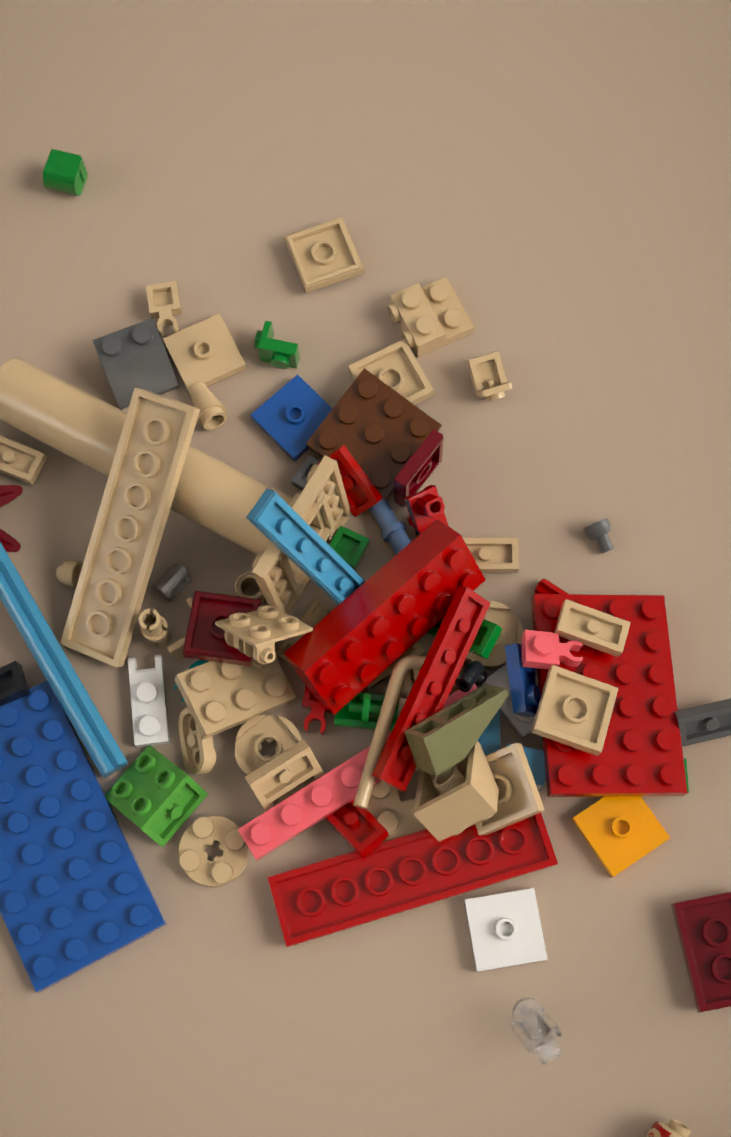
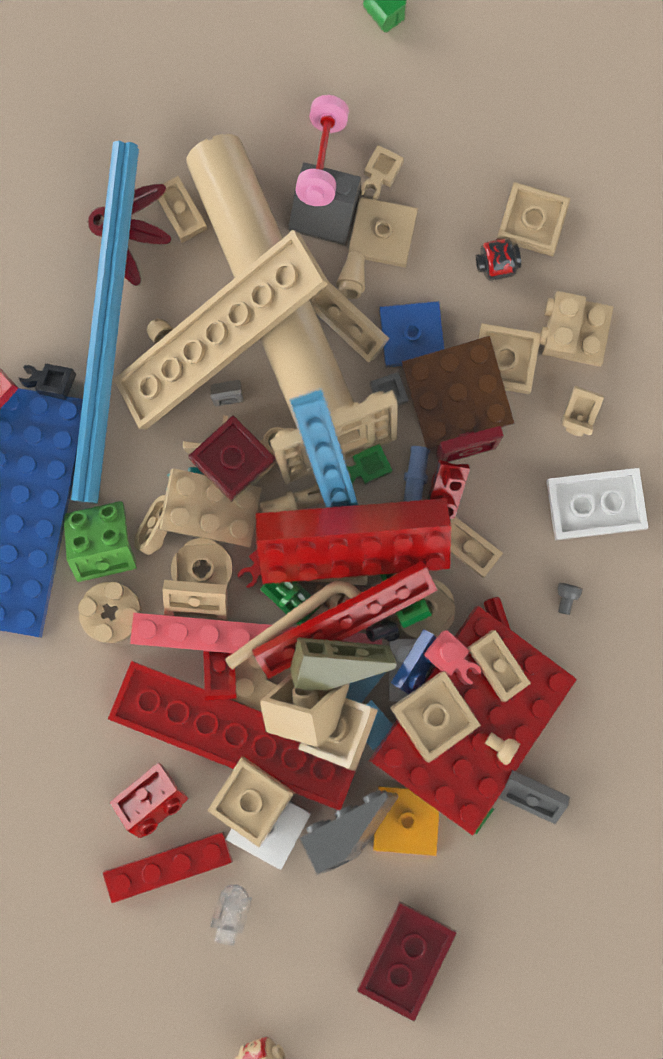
camera: 40 degrees right, 10 degrees up
white hinge [128,654,170,748] -> none
tan pin [139,609,170,647] -> none
tan hinge [215,605,313,664] -> none
green bracket [254,321,300,369] -> none
red plate [317,445,383,517] -> none
none -> red plate [102,831,233,904]
none -> bracket [109,762,188,838]
none -> tan plate [207,757,295,847]
none -> bright pink axle [296,95,349,206]
none -> dark grey slope [300,790,398,874]
none -> tan plate [310,280,390,363]
none -> black head [476,238,521,281]
none -> tan piece [485,733,520,765]
none -> white plate [546,468,648,540]

